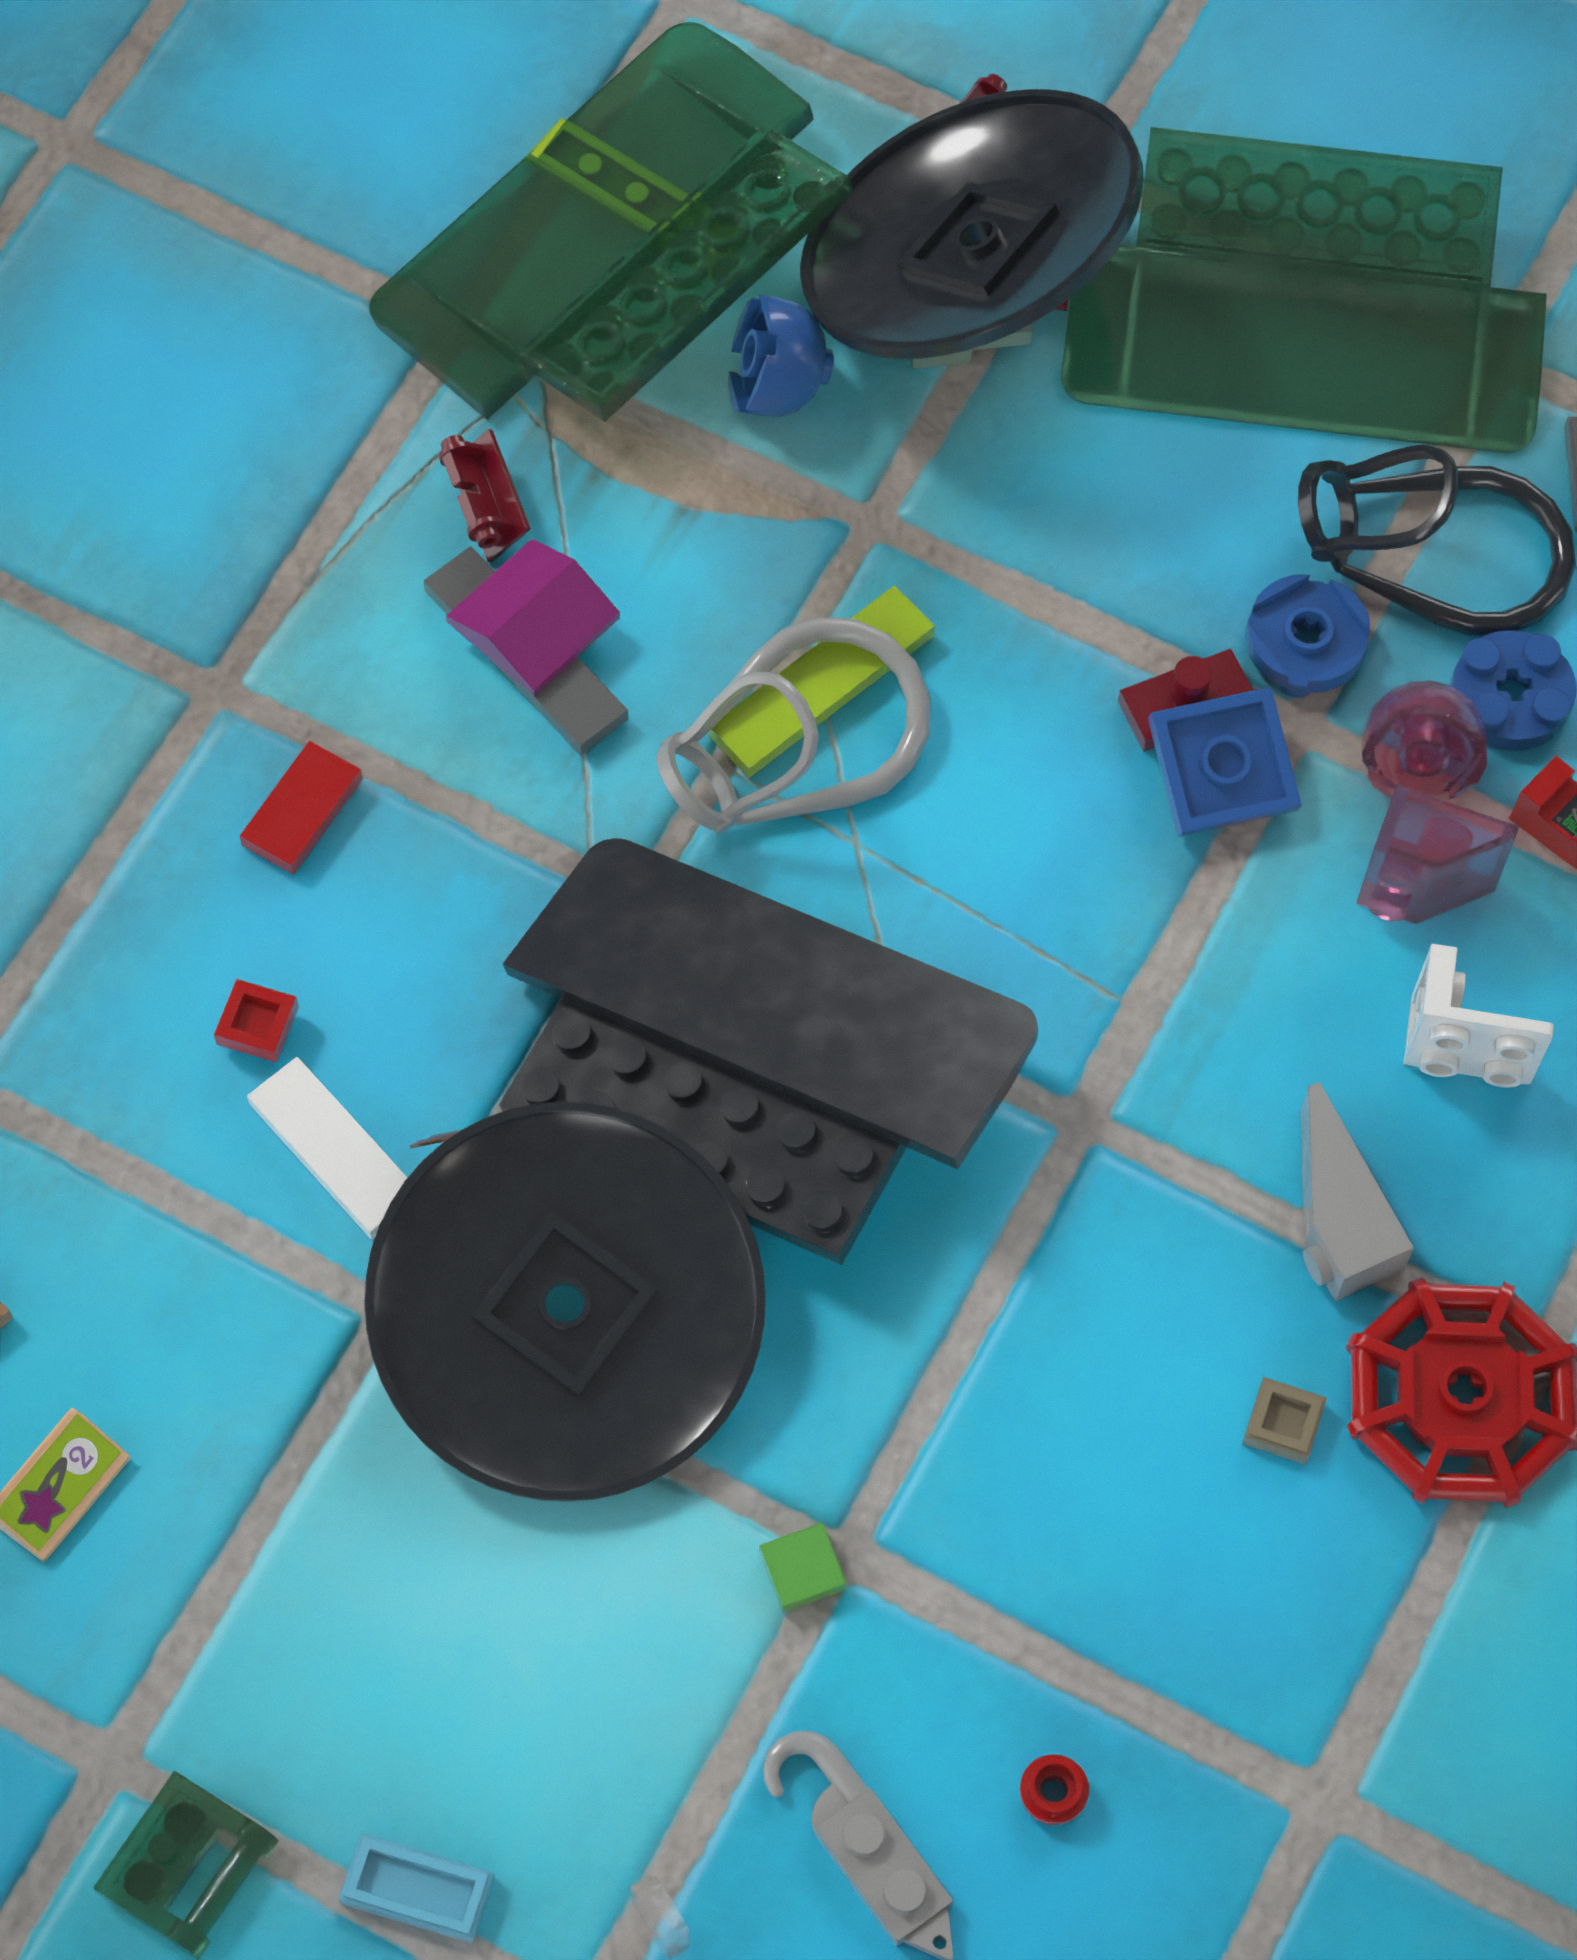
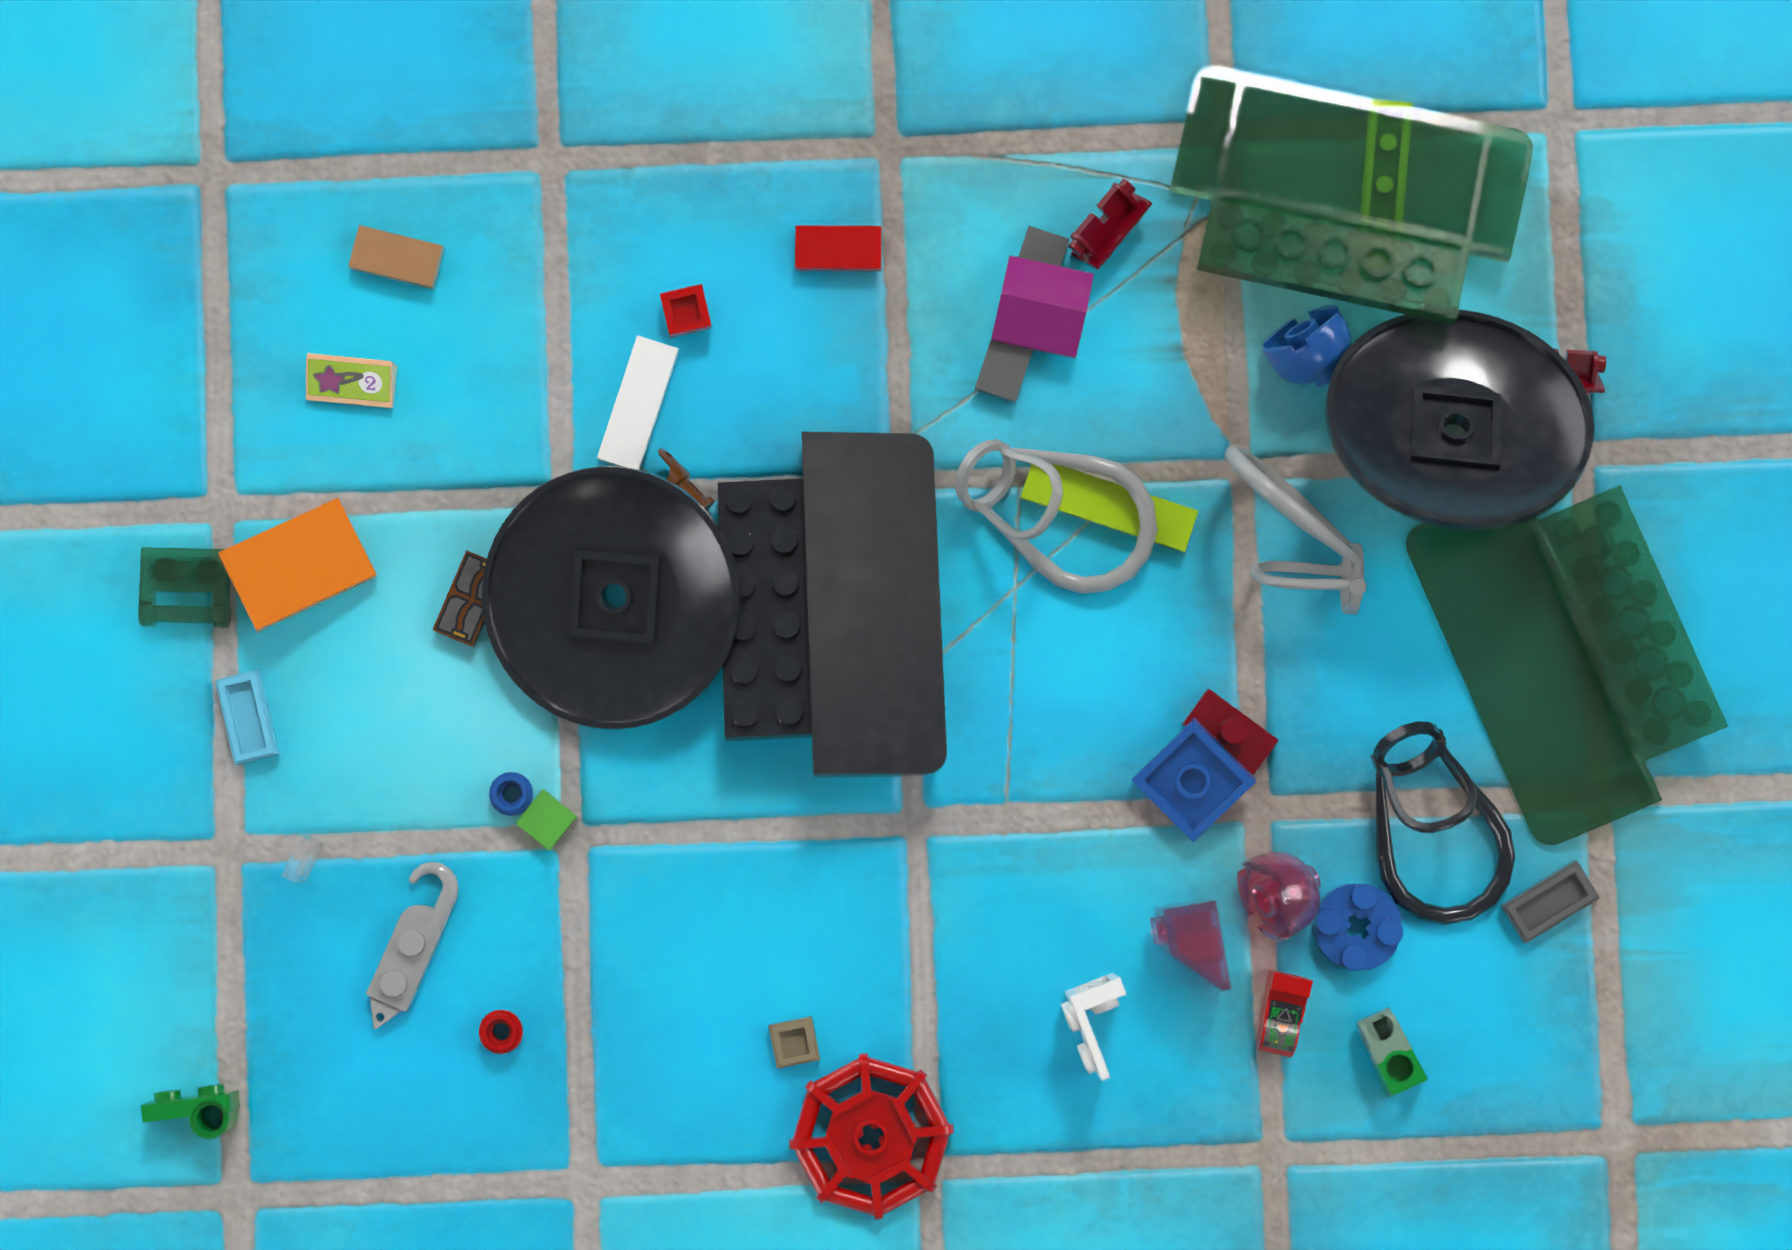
camera: 60 degrees right, 20 degrees up
blue plate [1245,574,1370,698] -> none
light grey slope [1300,1082,1414,1302] -> none
none -> orange tile [218,498,377,633]
none -> tile [432,550,487,647]
none -> blue plate [489,772,533,816]
none -> light grey animal [1224,444,1367,615]

